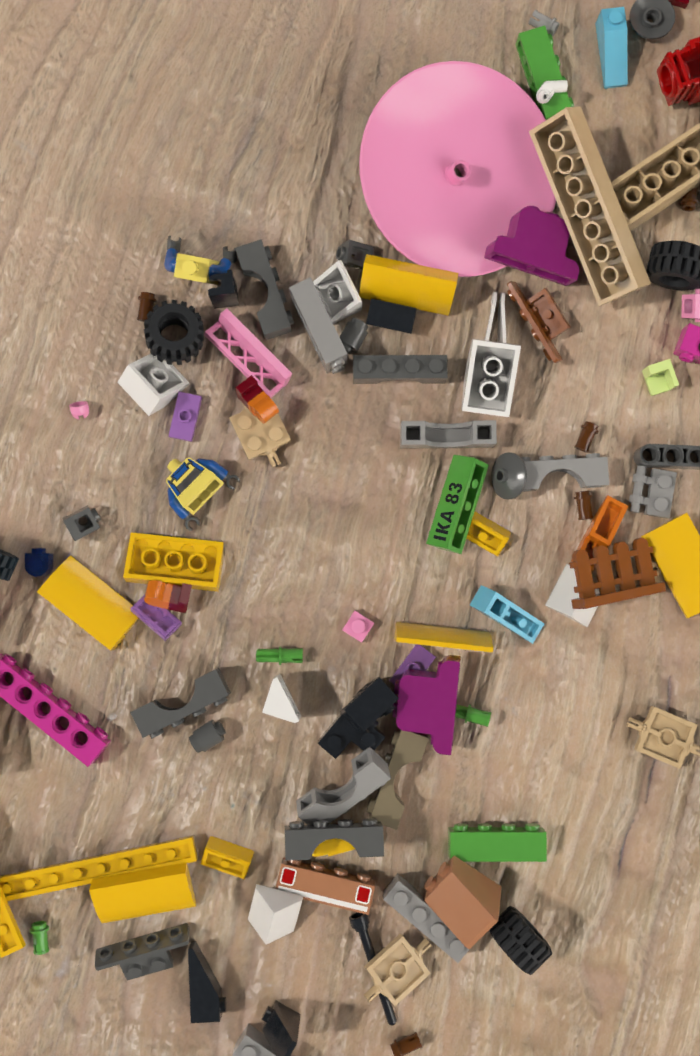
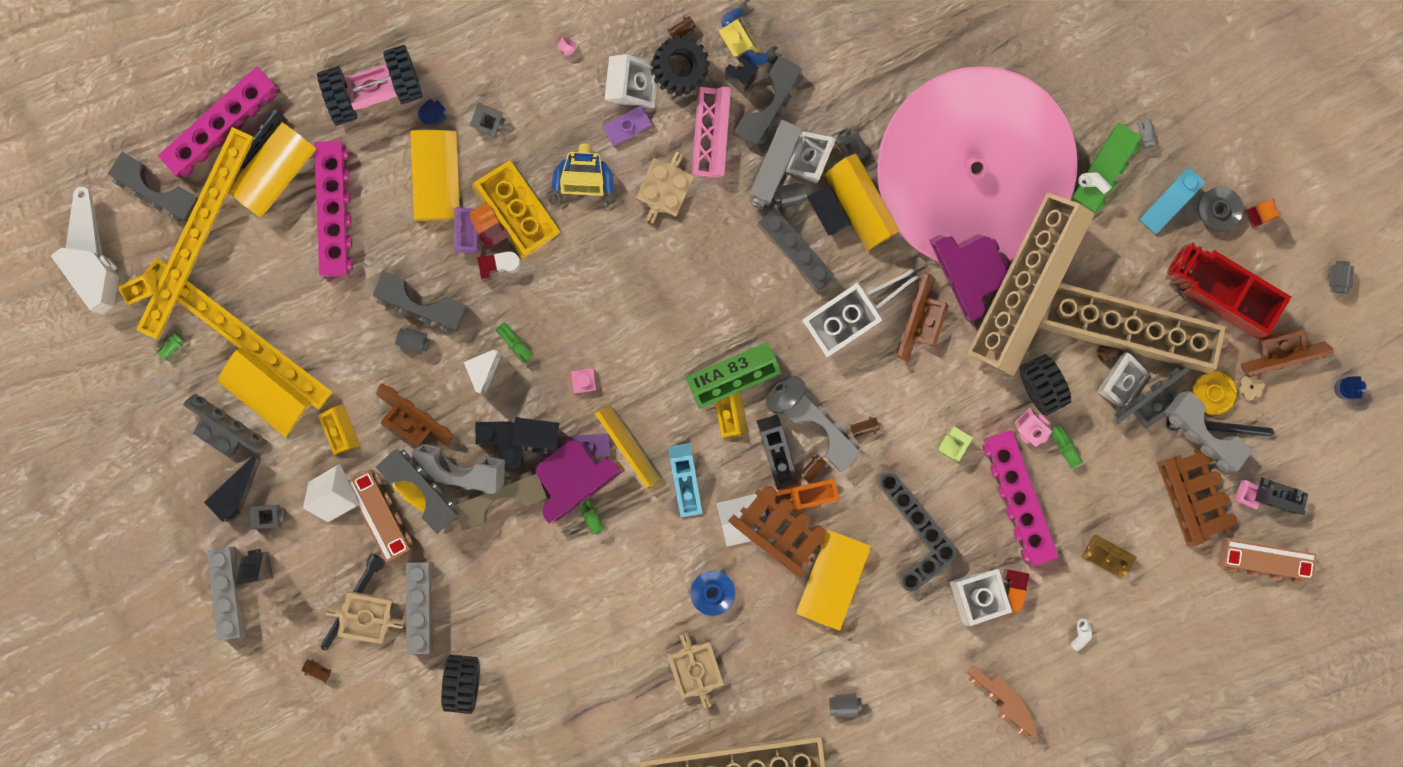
camera: 45 degrees right, 0 degrees up
leg [235,375,279,424] -> none
light grey arch [400,420,497,449] -> none
nougat slope [424,856,502,949] -> none
bright green brick [448,823,547,862] -> none
light grey plate [629,466,677,519] -> none
none -> dark grey brick [249,505,285,530]
none -> dark orange bracket [376,383,453,449]
none -> leg [477,252,521,282]
none -> blue dish [690,571,735,616]
none -> black slope [756,414,798,489]

